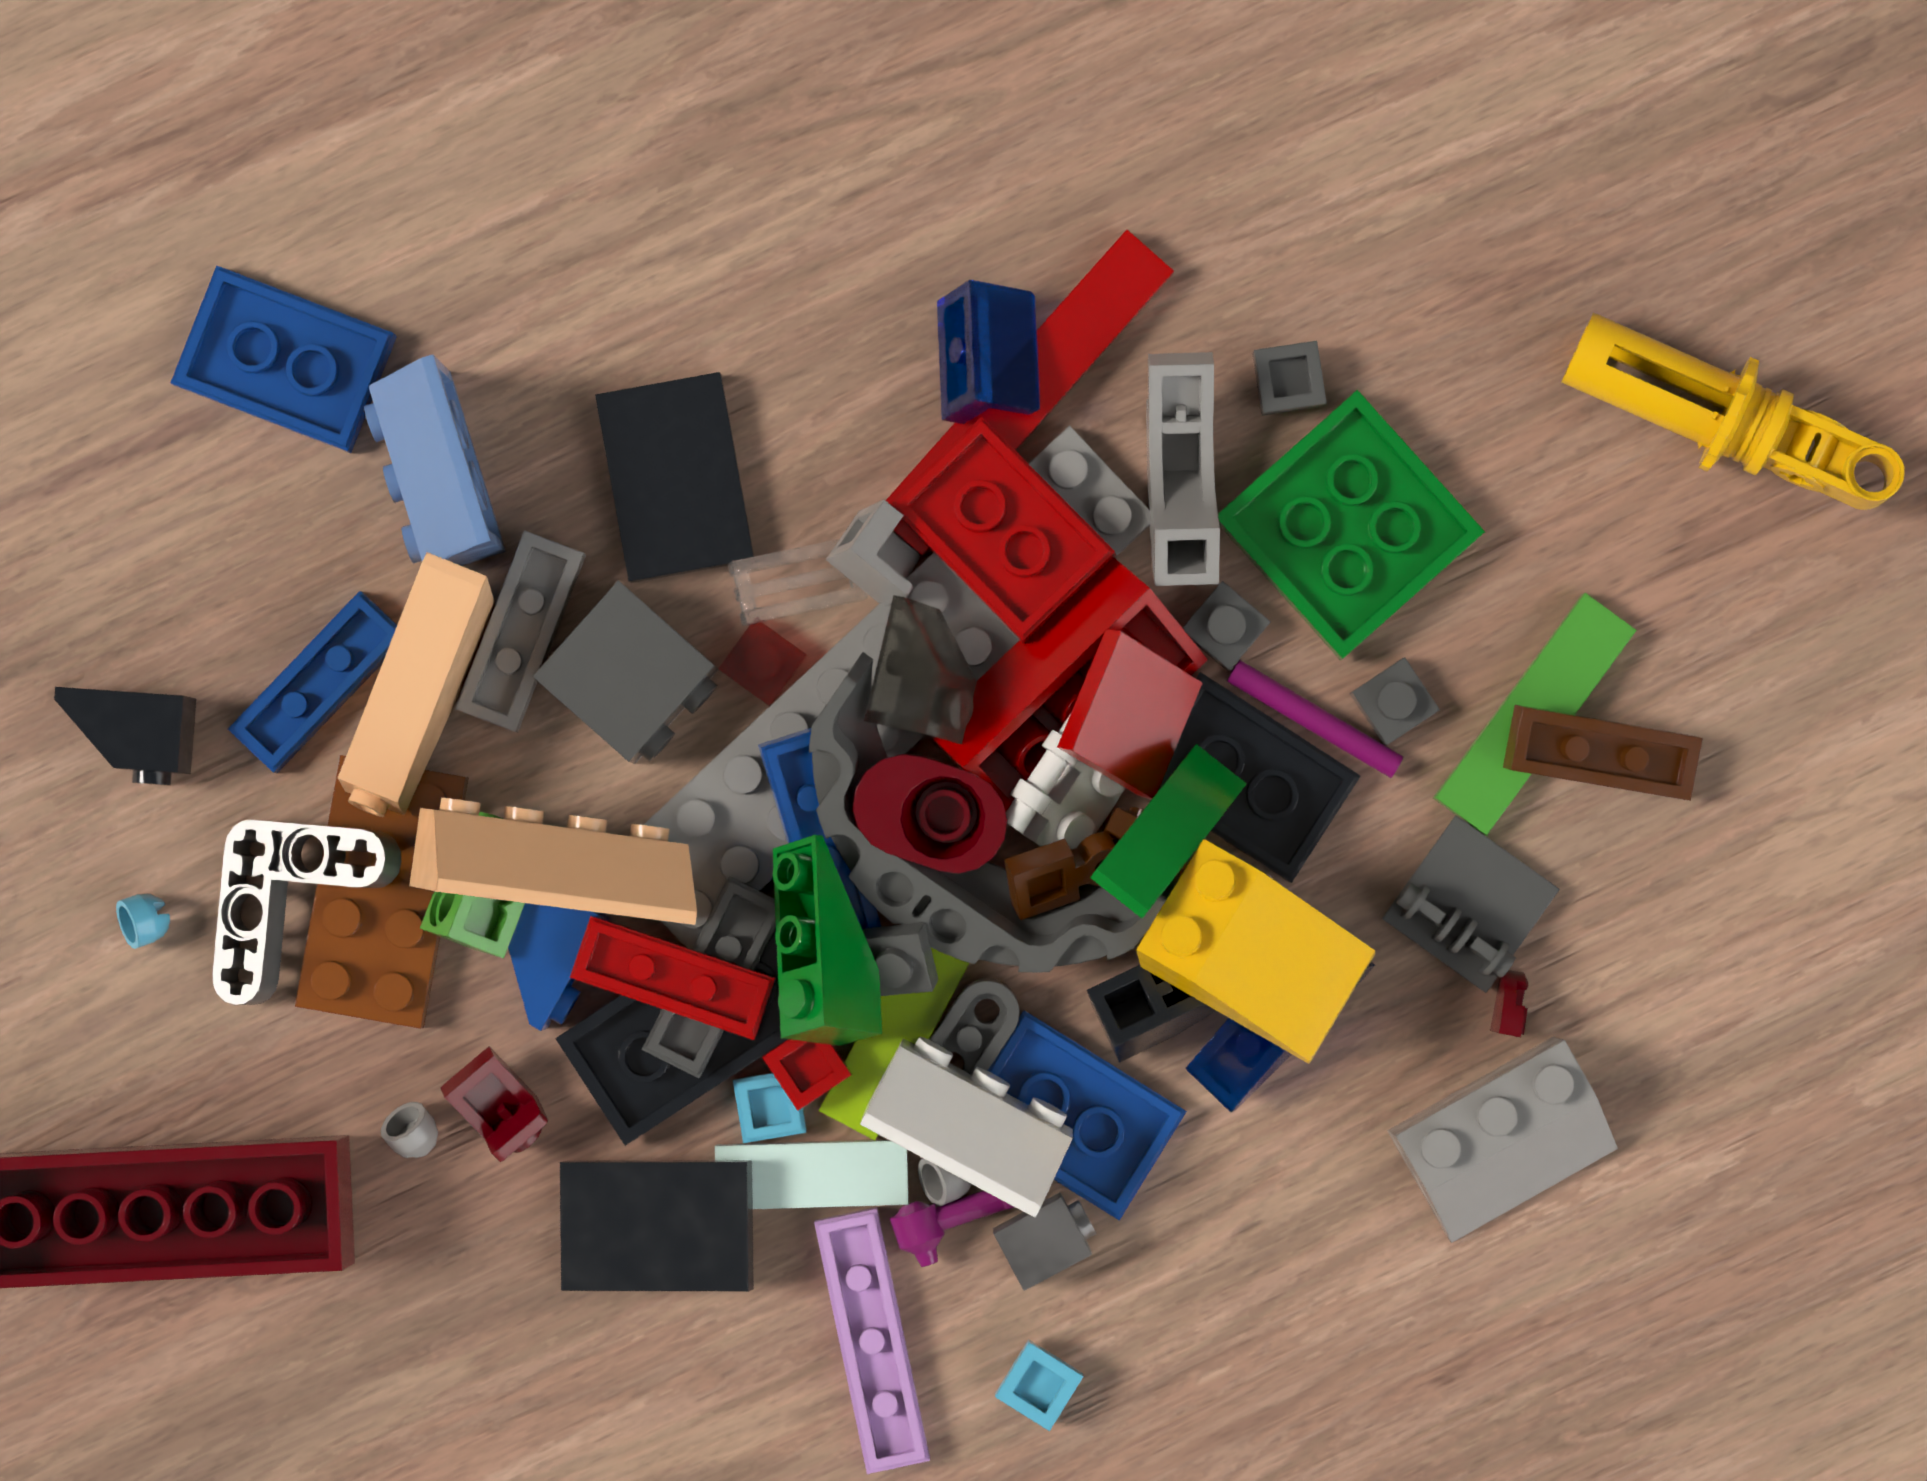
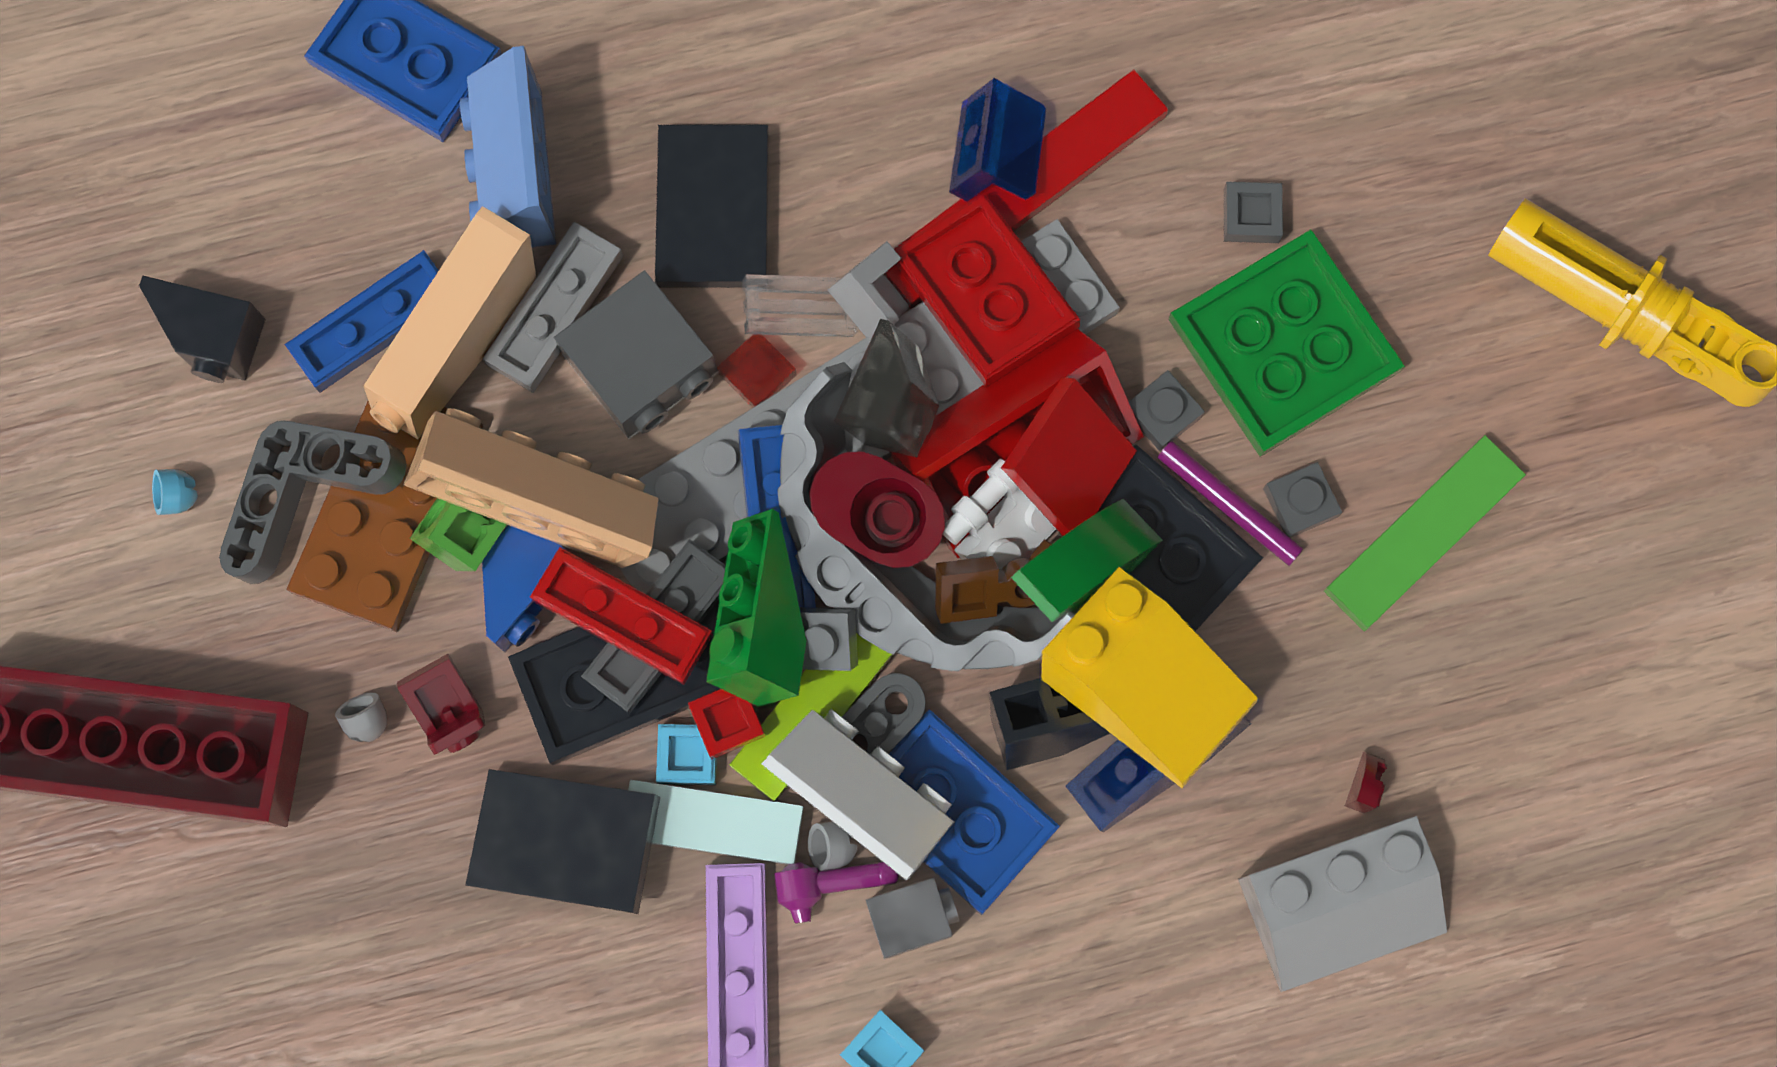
camera: 10 degrees right, 10 degrees down
light grey arch [1146,352,1220,586] -> none
dark grey hinge [1382,815,1560,993] -> none
reddish brown plate [1503,705,1703,801] -> none

